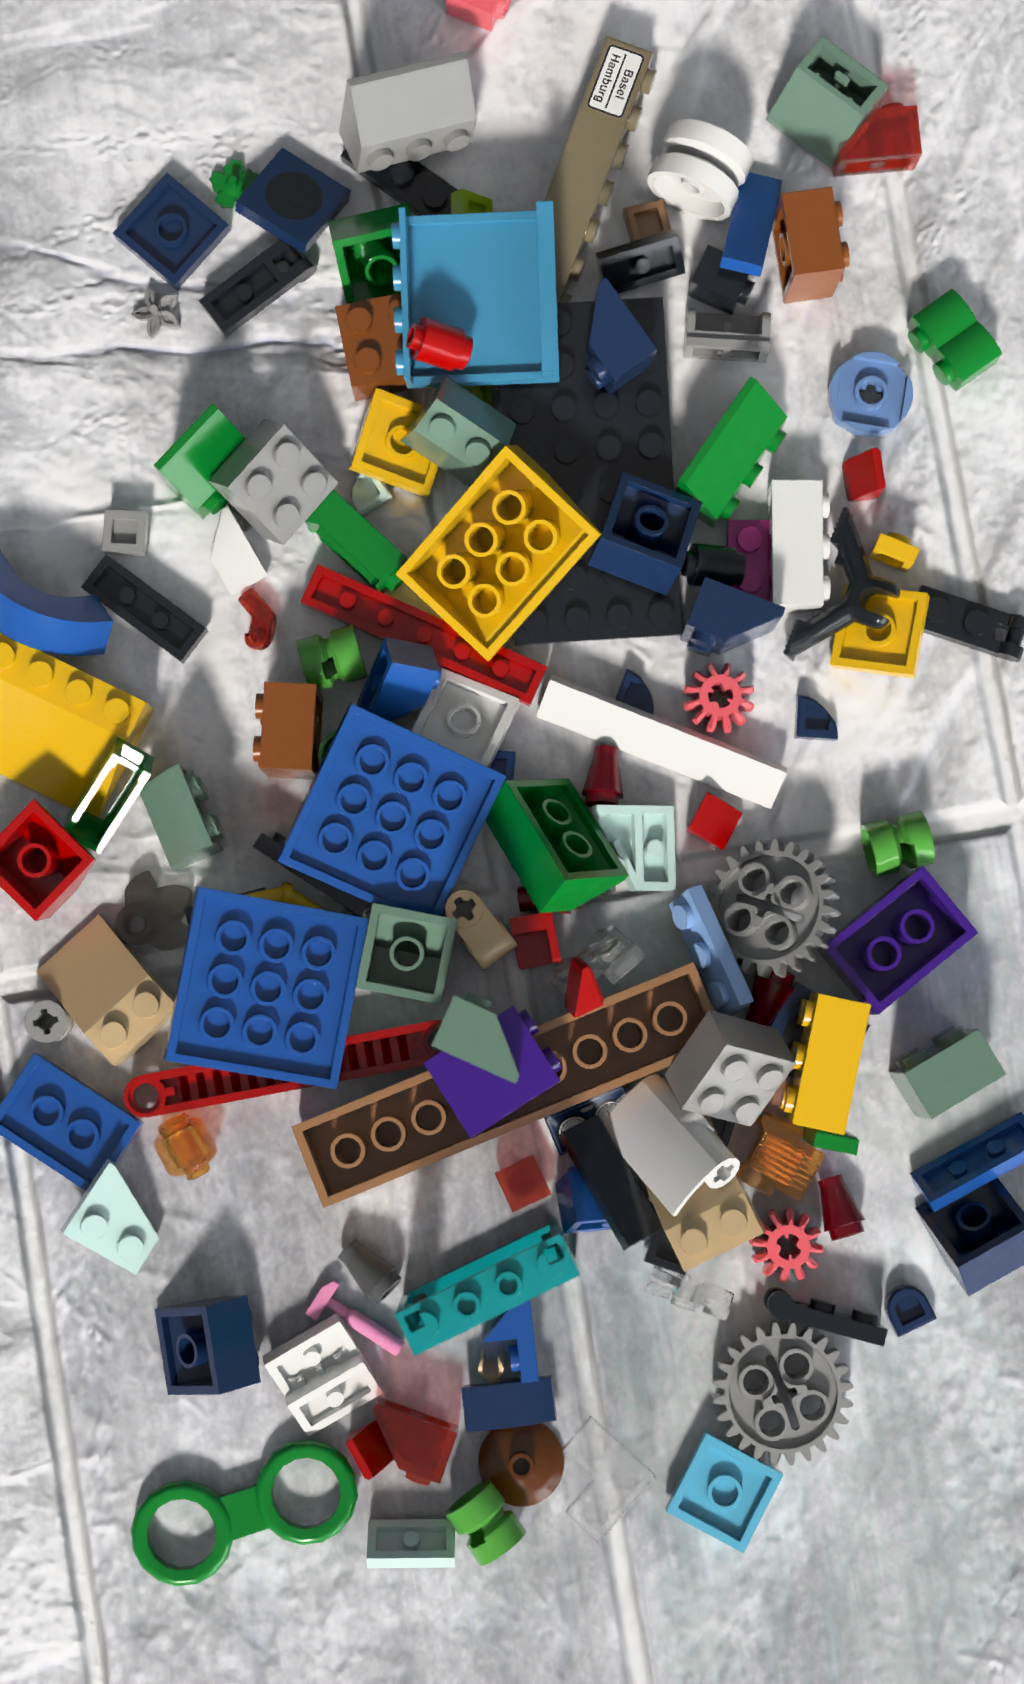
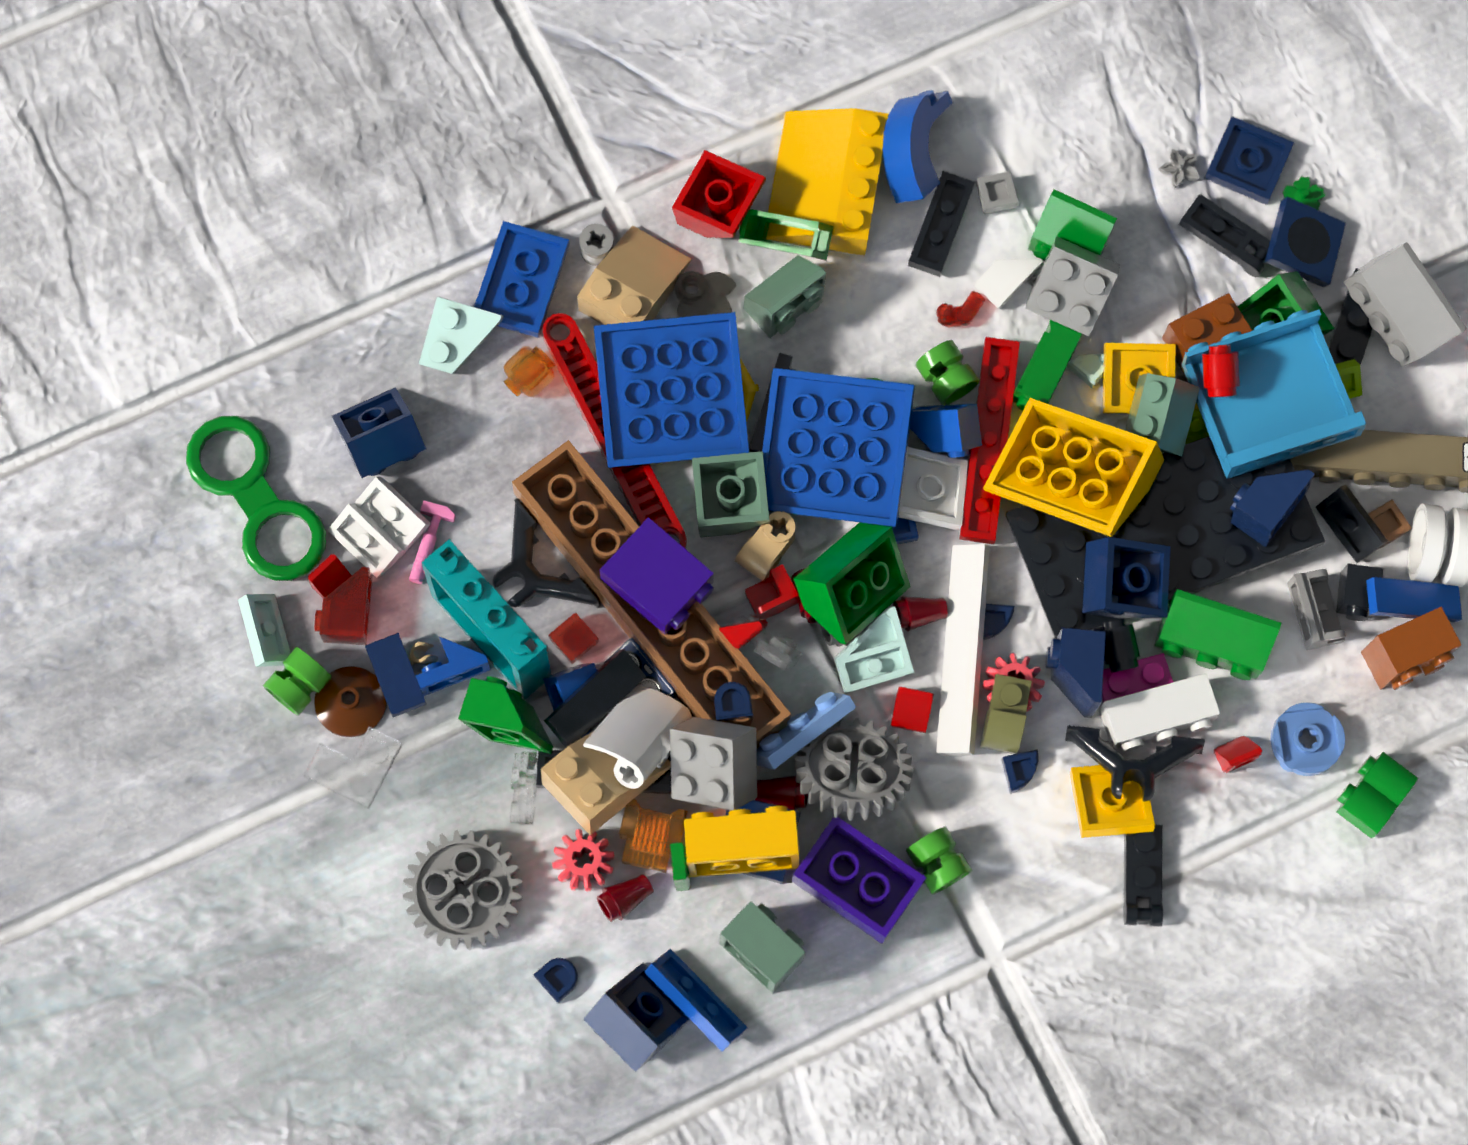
camera: 70 degrees right, 10 degrees down
dark orange brick [253,682,323,780] -> none
dark grey cone [338,1239,402,1303] -> none
sand green slope [431,991,519,1084] -> none
medium azure plate [665,1430,784,1553] -> none
black plate [763,1287,888,1347] -> none
yellow plate [868,532,920,573] -> none
none -> green slope [458,676,554,754]
none -> black piece [492,498,600,608]
none -> dark blue tile [714,682,753,722]
none -> olive brick [980,674,1032,754]

